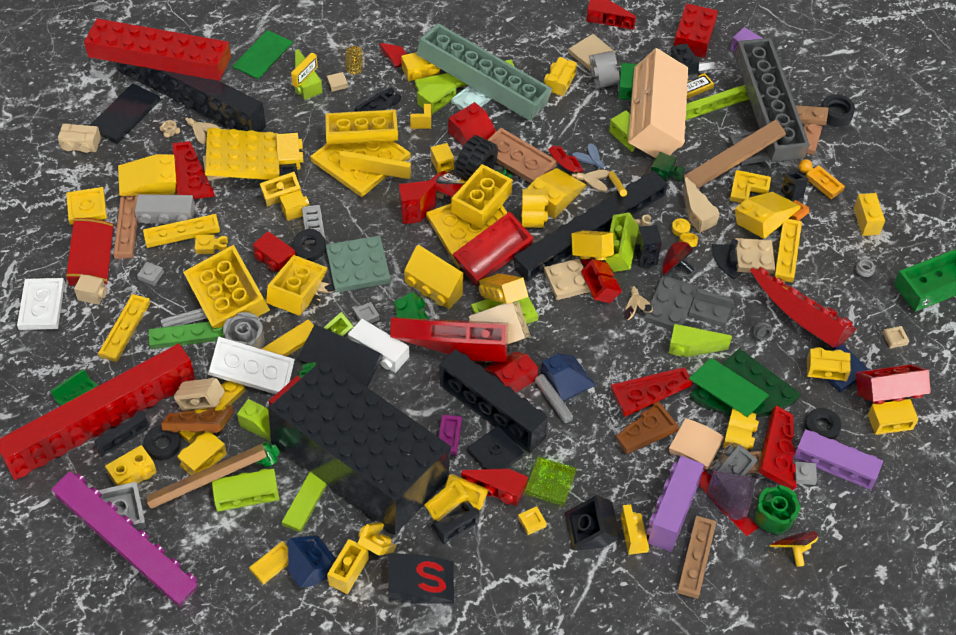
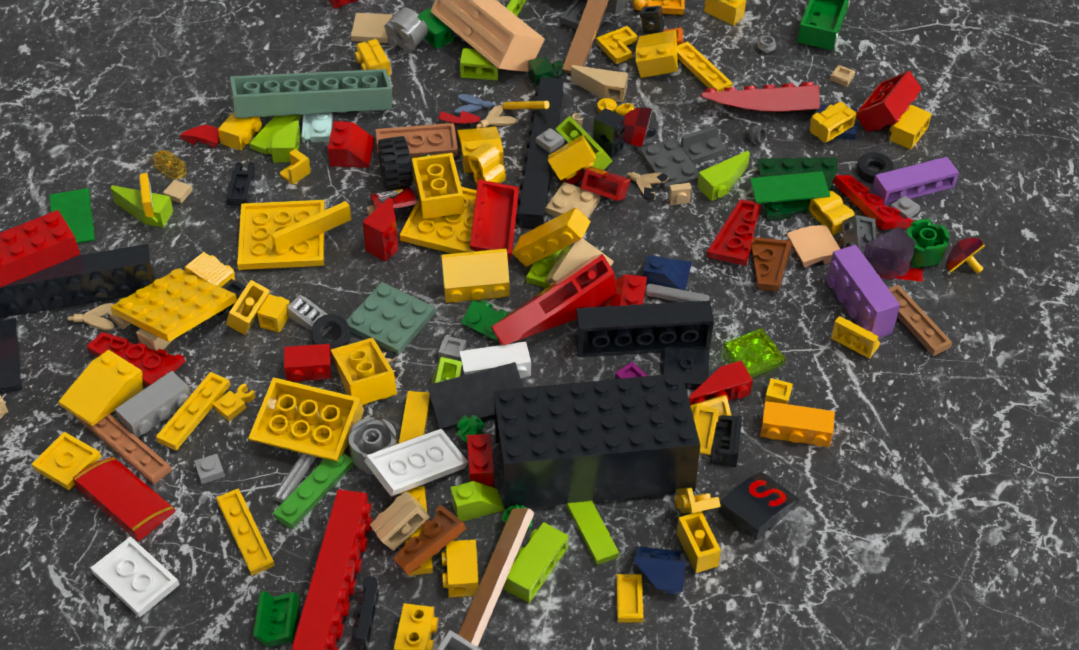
camera: 45 degrees left, 5 degrees down
tan brick [74,274,107,305] -> none
black tyre [144,425,181,461] -> none
tan plate [160,120,180,138] -> none
yellow brick [325,110,398,145] -> none
yellow brick [430,143,454,174] -> none
black slope [565,495,620,551] -> none
black shield [712,239,742,279] -> none
tan plate [735,238,775,274] -> none
none -> light grey plate [536,128,564,153]
none -> tan plate [668,183,692,205]
none -> light orange brick [760,401,835,447]

